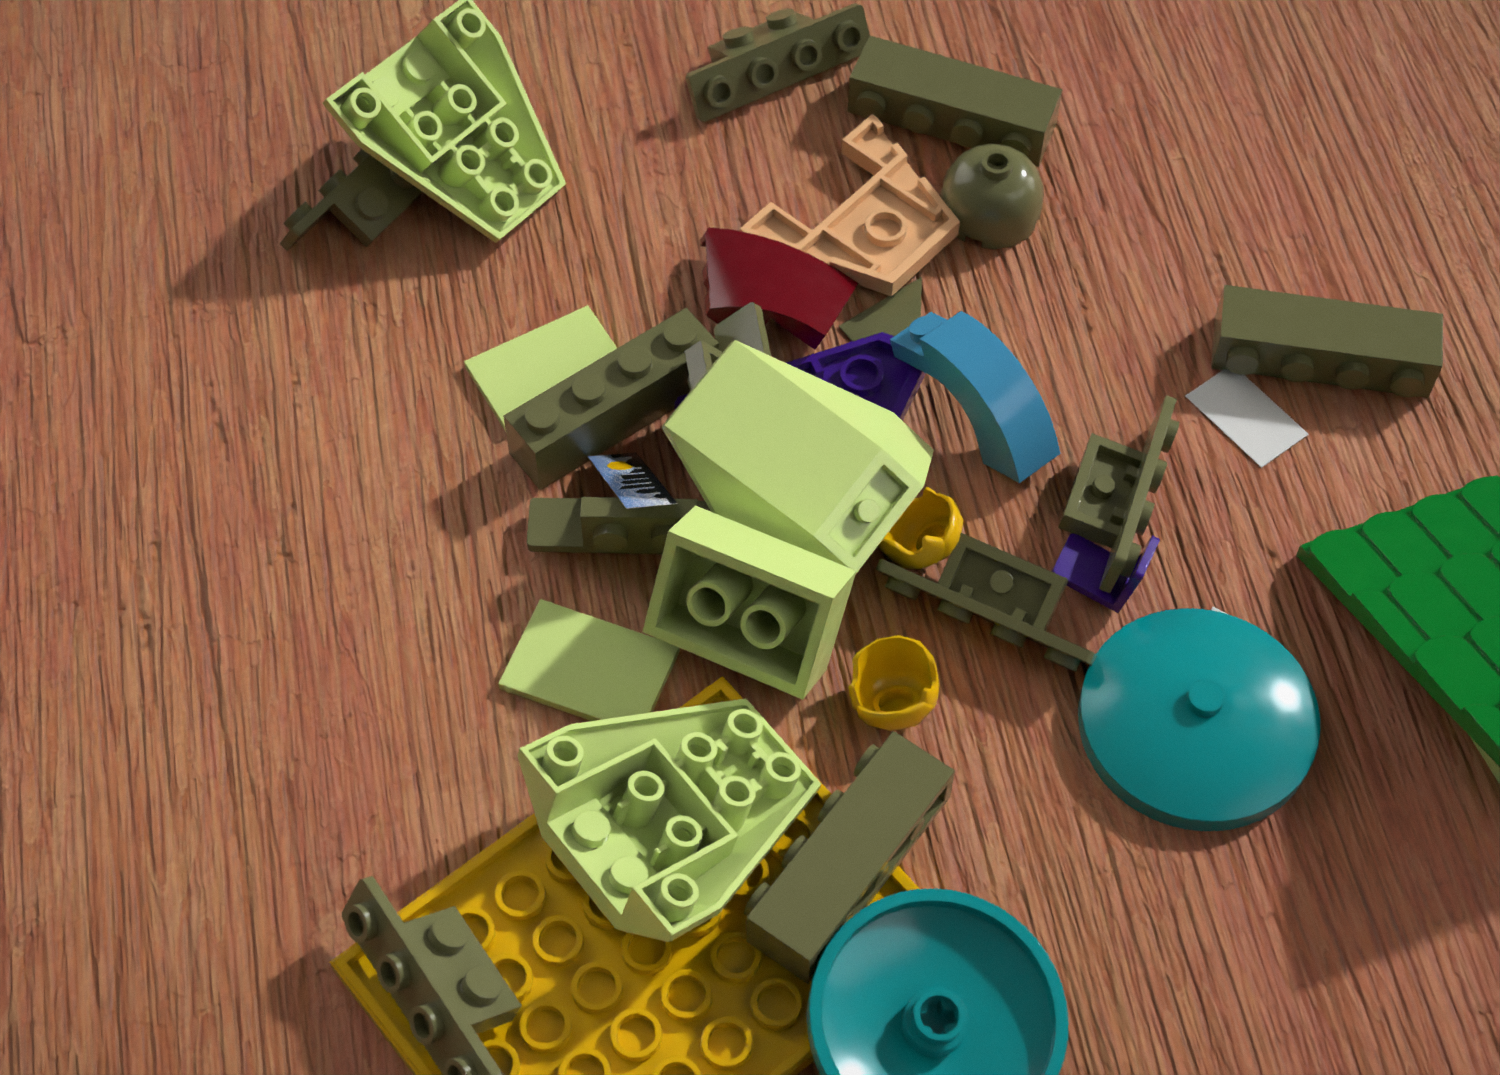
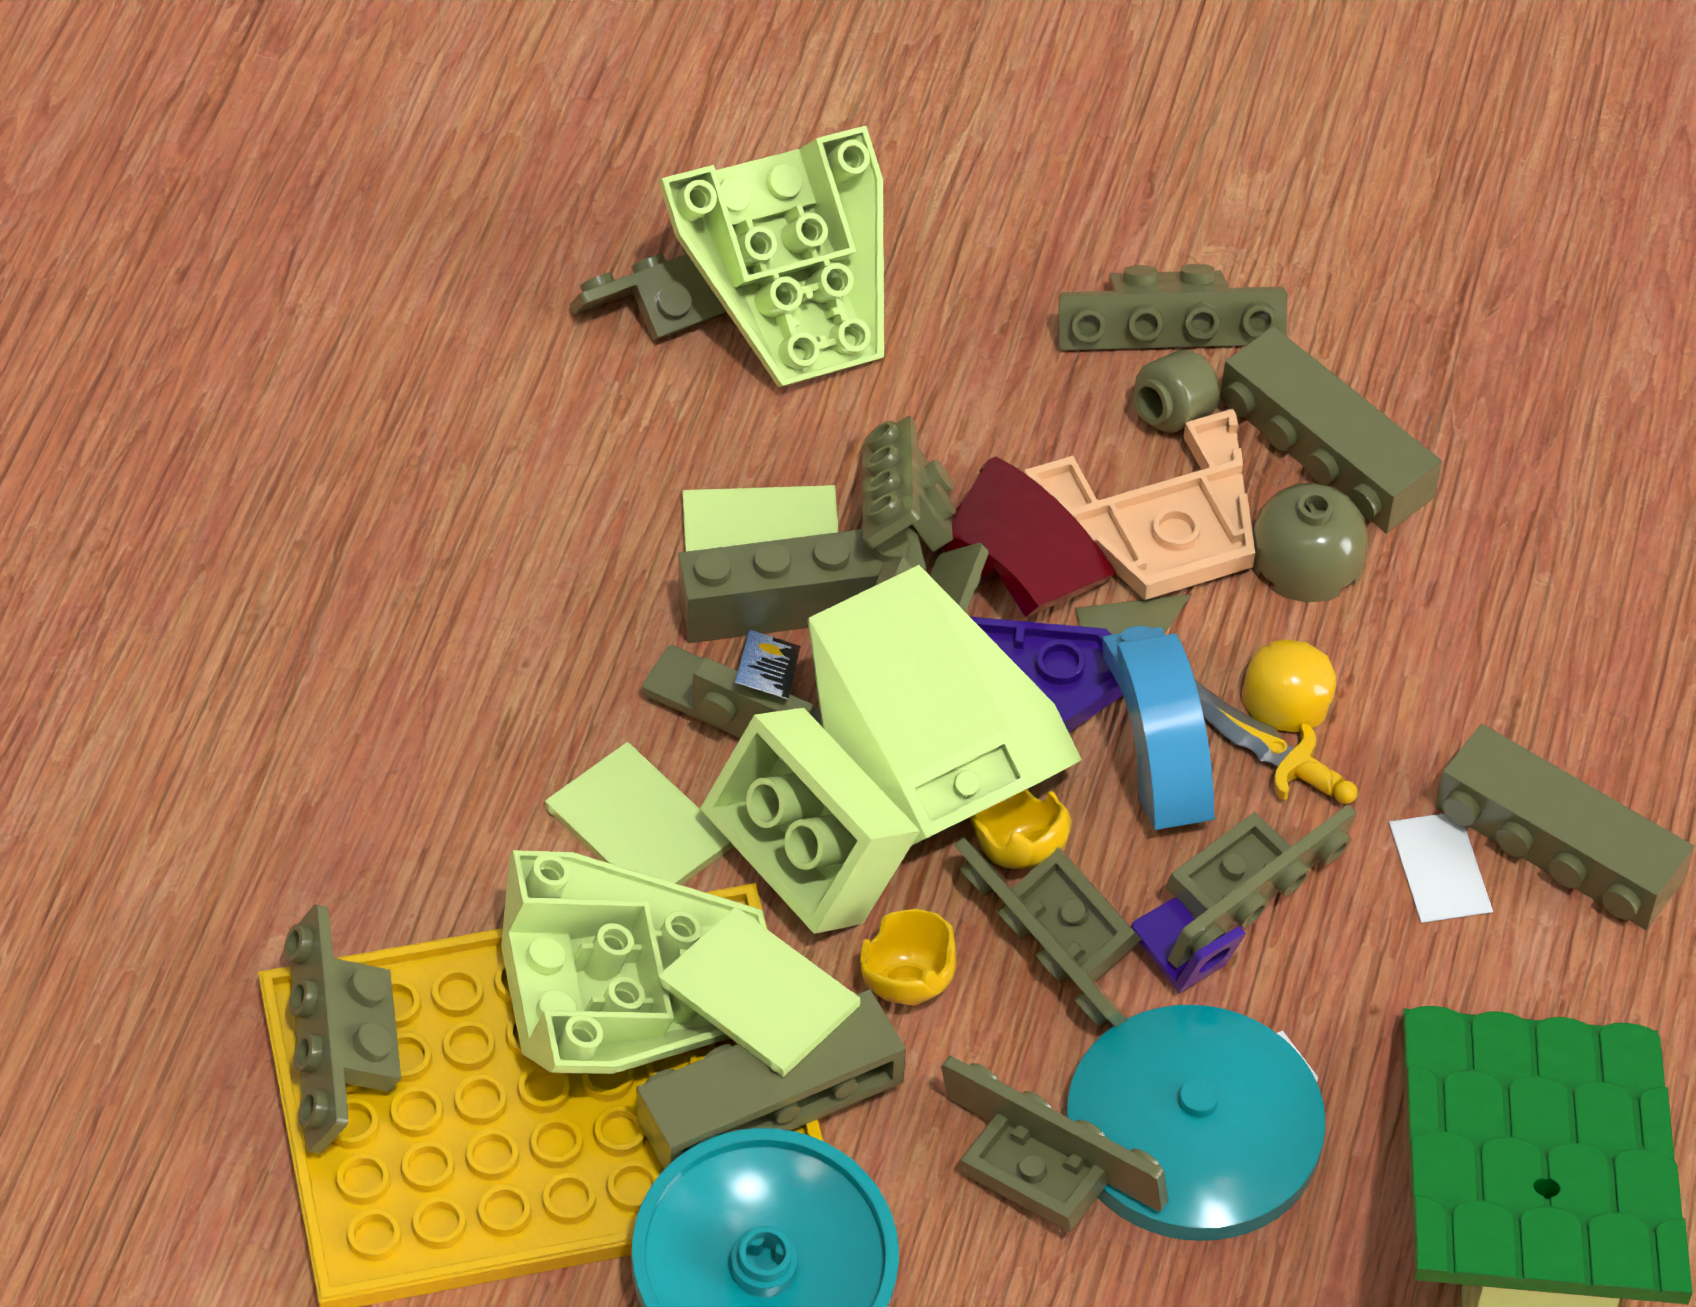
camera: 25 degrees right, 5 degrees down
none -> yellowish green piece [658,906,860,1077]
none -> olive bracket [862,416,955,552]
none -> olive bracket [941,1056,1169,1232]
none -> olive head [1133,350,1220,433]
none -> piece [1194,678,1358,804]
none -> yellow hair [1242,639,1337,732]

